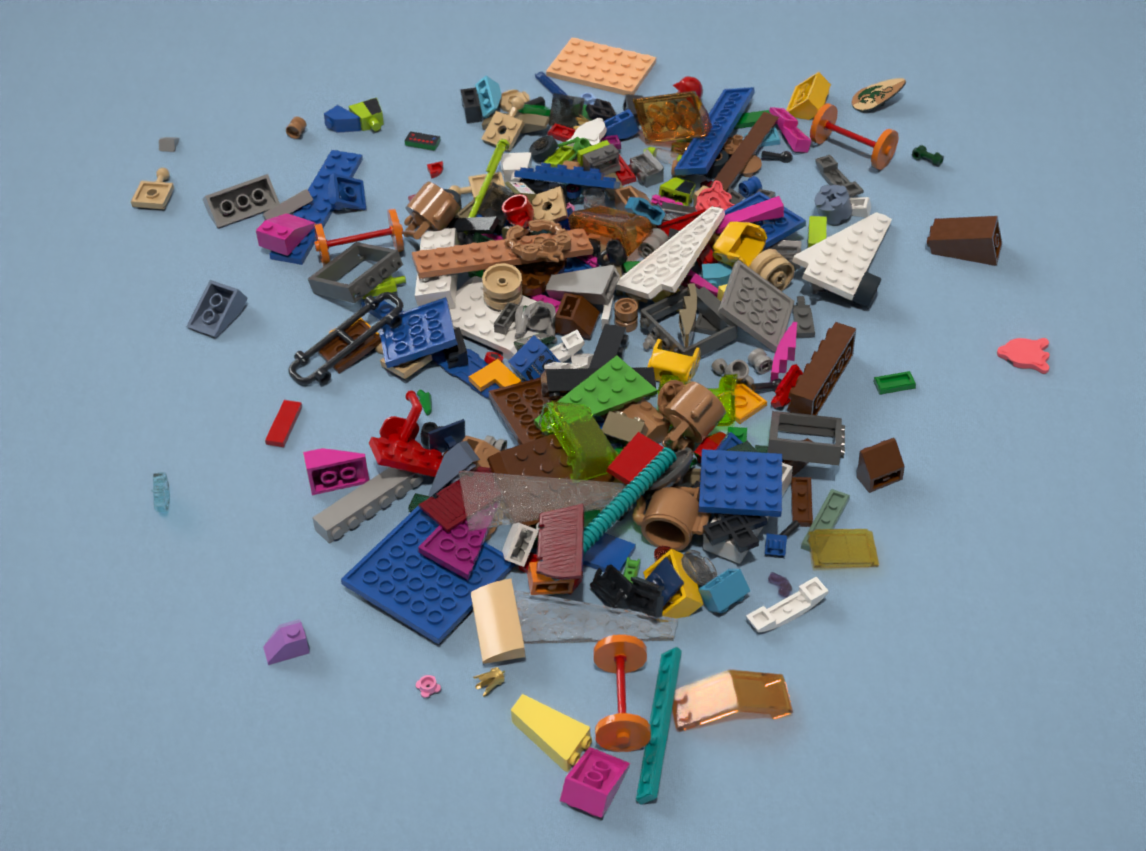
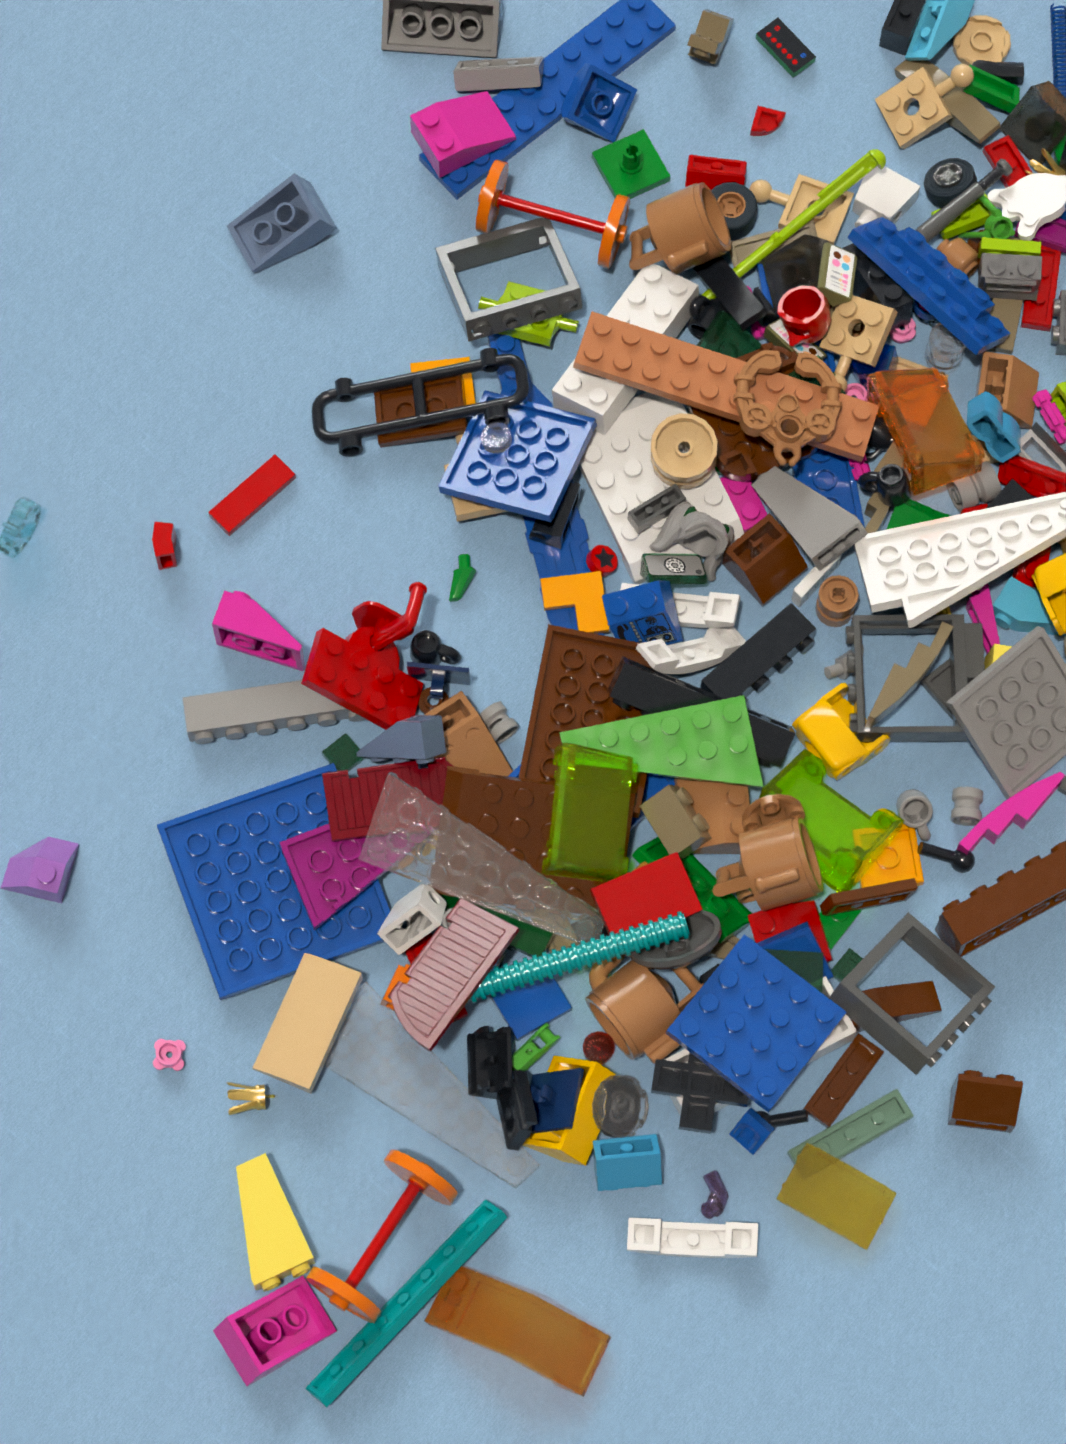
camera: 30 degrees right, 25 degrees up
light grey hinge [712,358,728,375] -> none
red hinge [771,364,803,409] -> none
none -> red piece [152,522,177,570]
none -> clear tile [481,422,512,454]
none -> green tile [592,129,670,199]
none -> dark tan brick [687,9,734,64]
none -> reddish brown tile [820,878,918,916]
none -> dark grey piece [916,159,1013,243]

